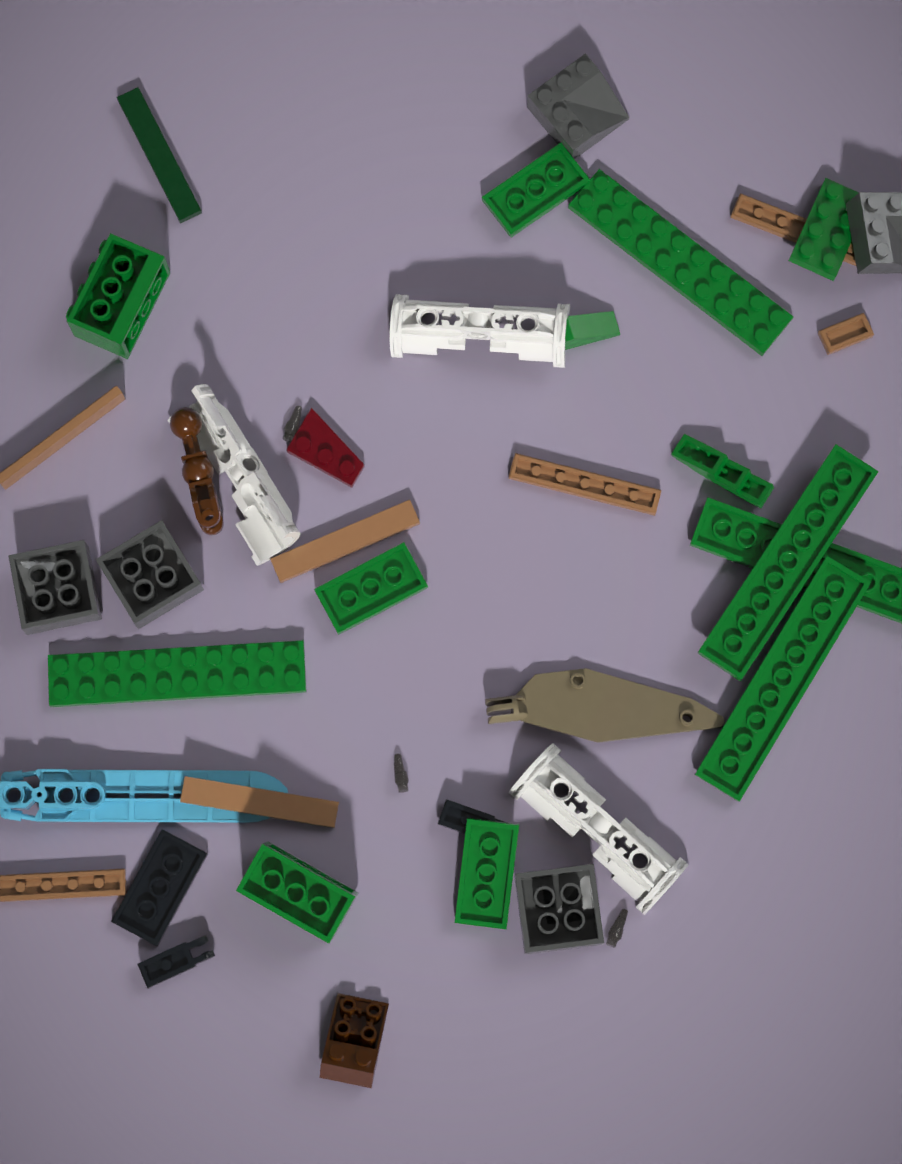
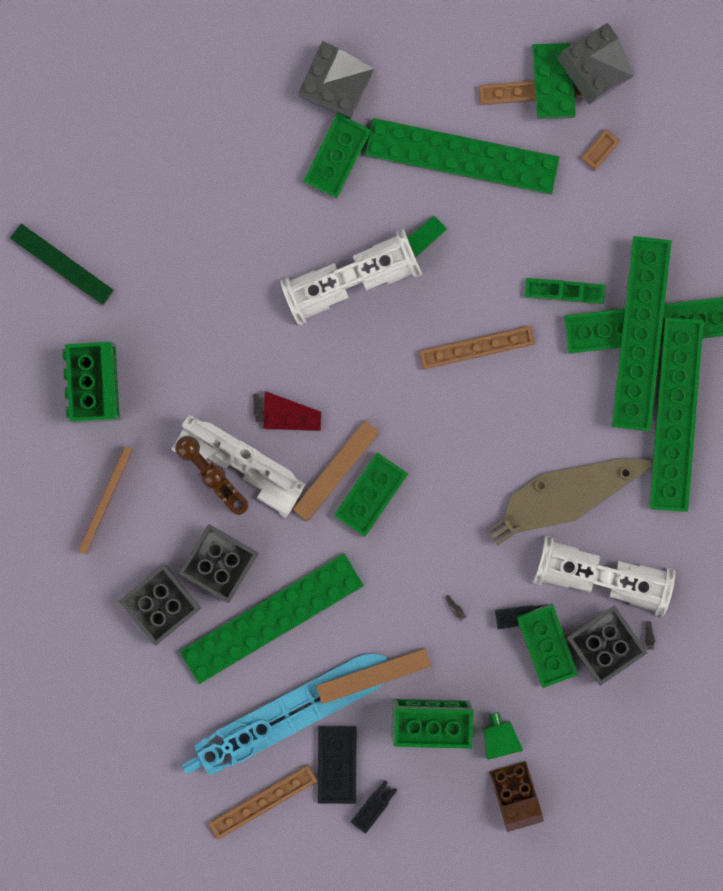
camera: 30 degrees left, 10 degrees up
none -> green torso [484,712,523,760]

